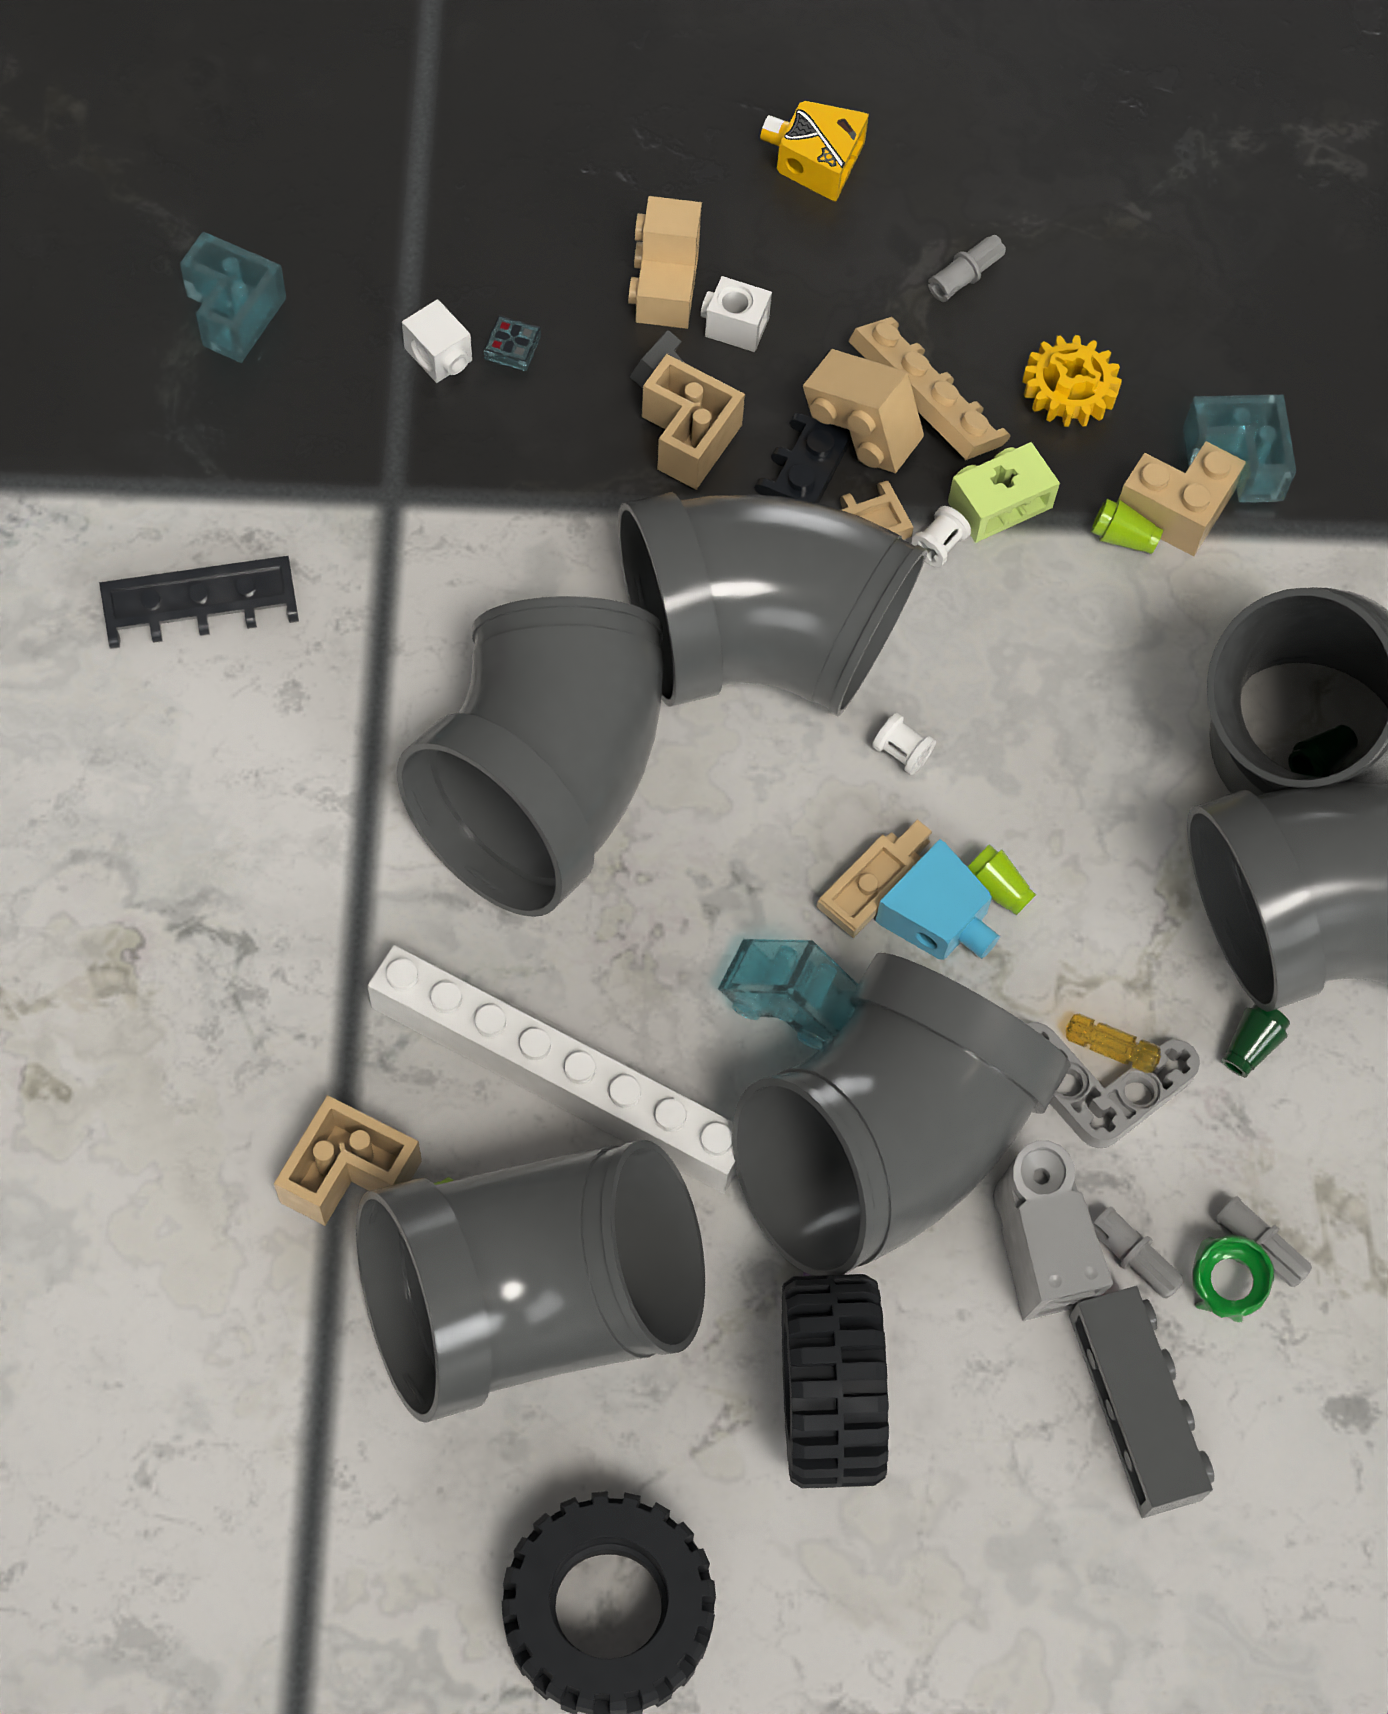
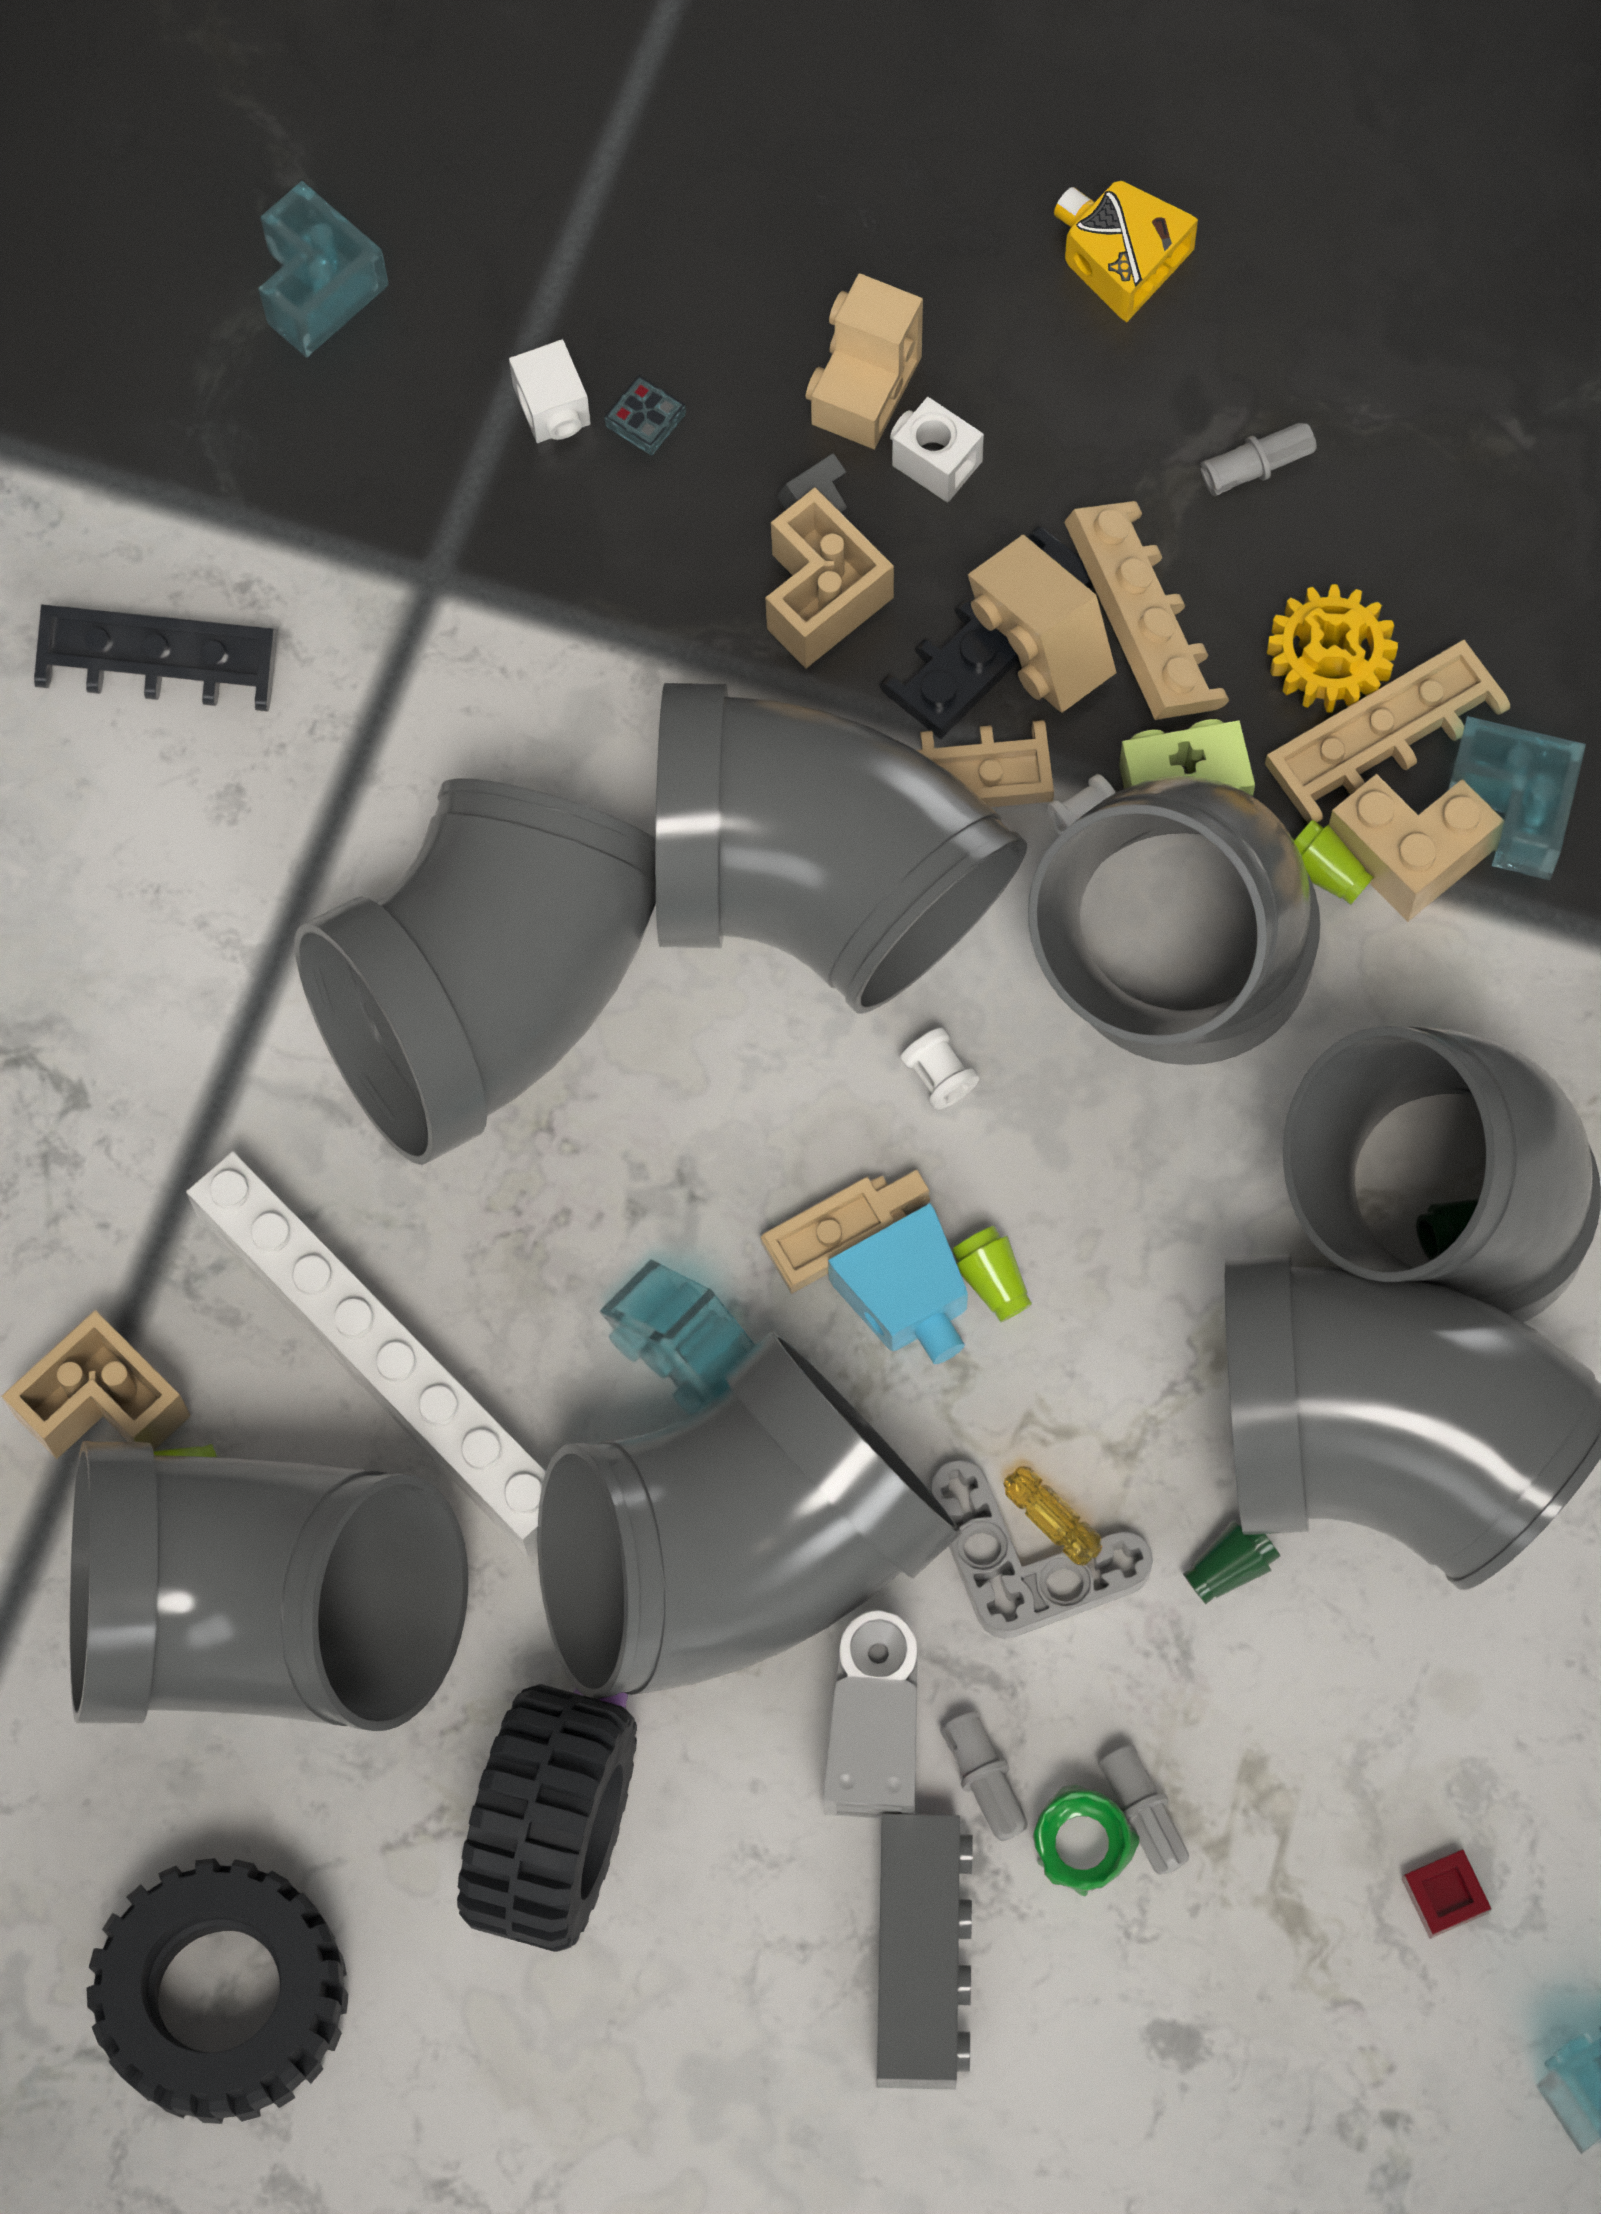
camera: 25 degrees right, 5 degrees up
none -> dark grey cylinder [1028,776,1320,1065]
none -> tan hinge [1265,640,1510,824]

